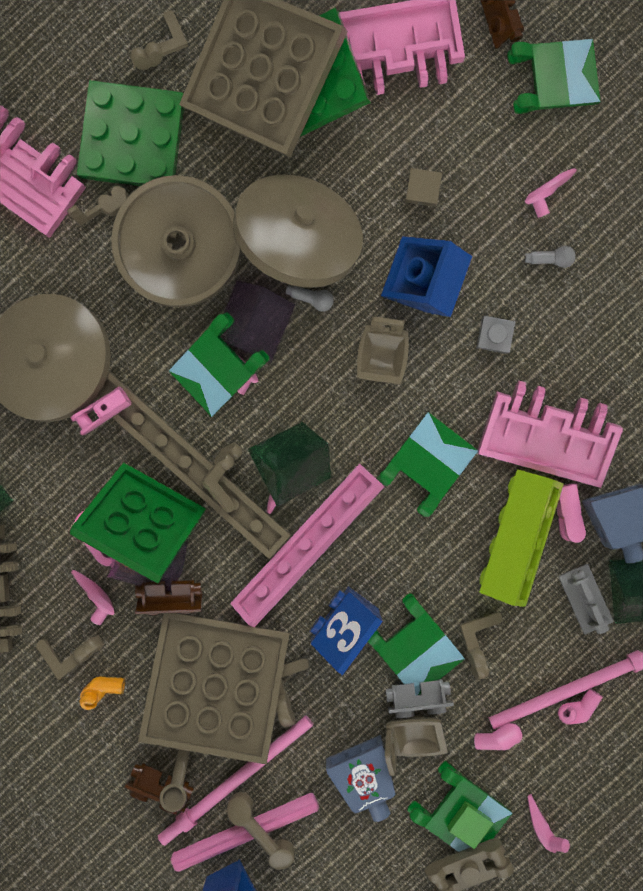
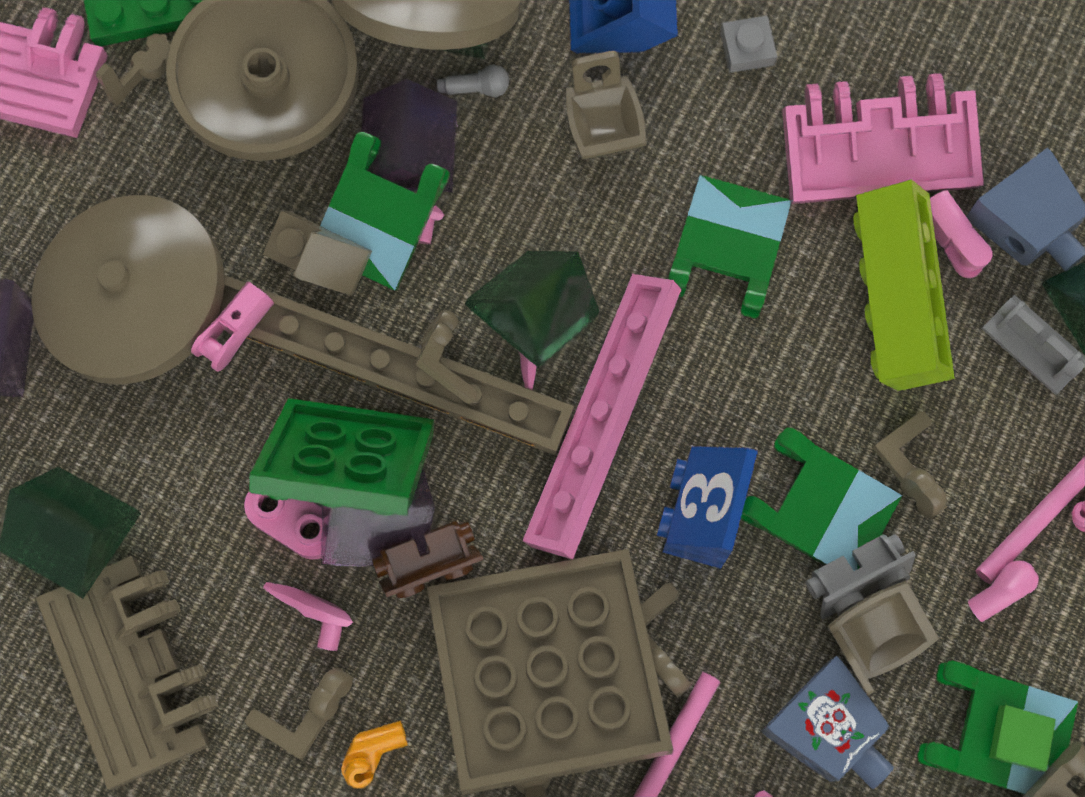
camera: 20 degrees left, 15 degrees down
none -> dark tan slope [263,210,372,295]

